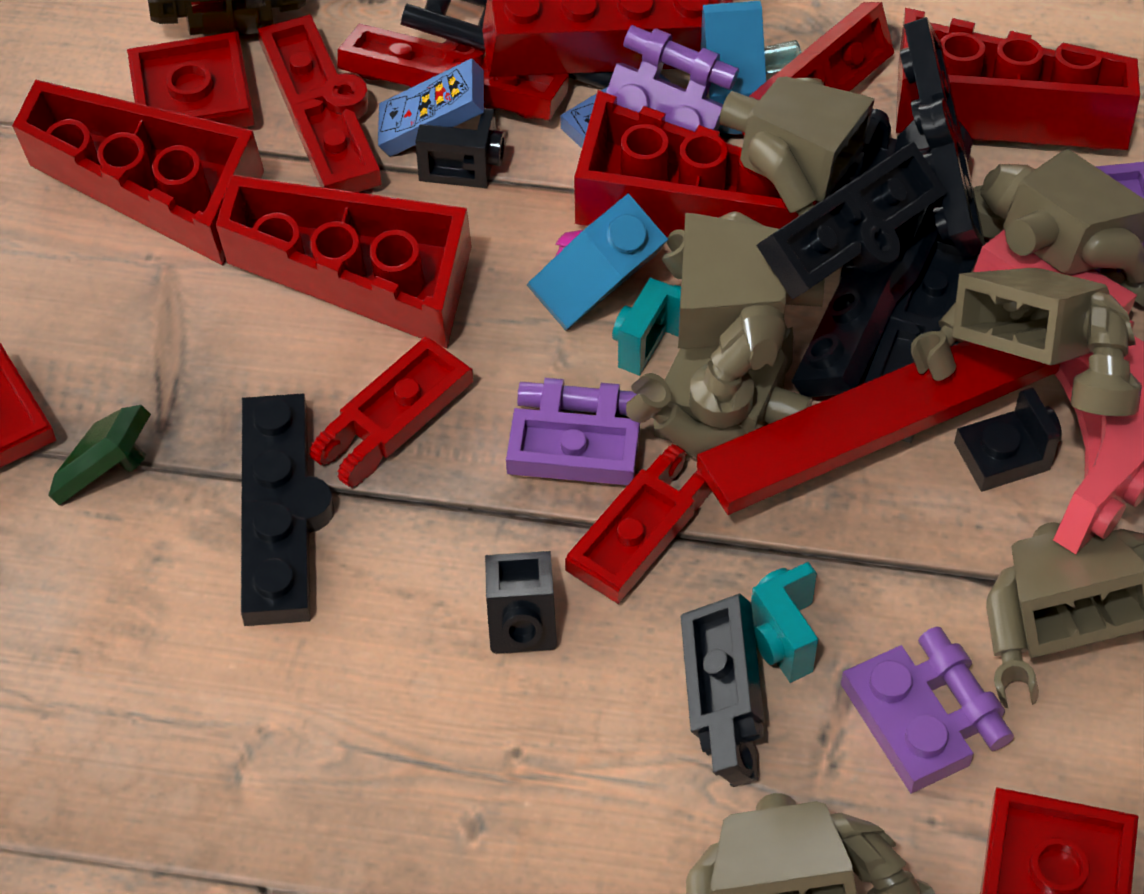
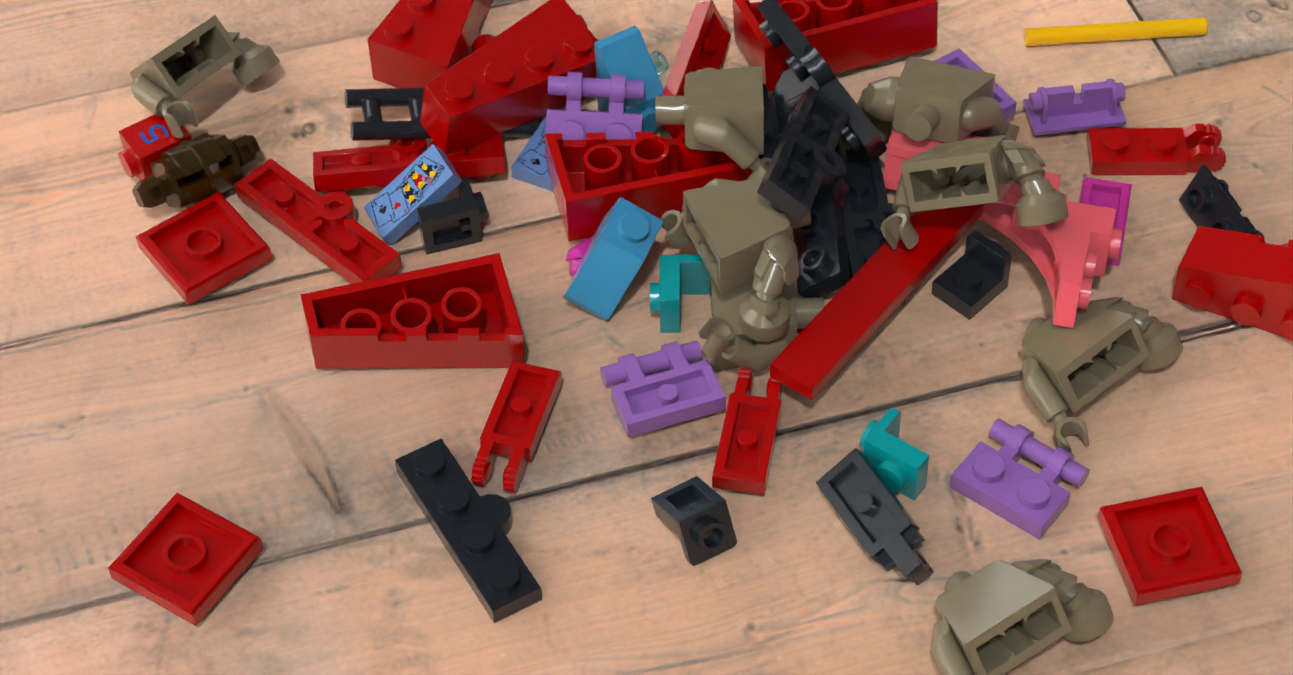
camera: 25 degrees left, 5 degrees down
red wedge [12,79,264,266] -> none
dark green piece [48,405,151,505] -> none

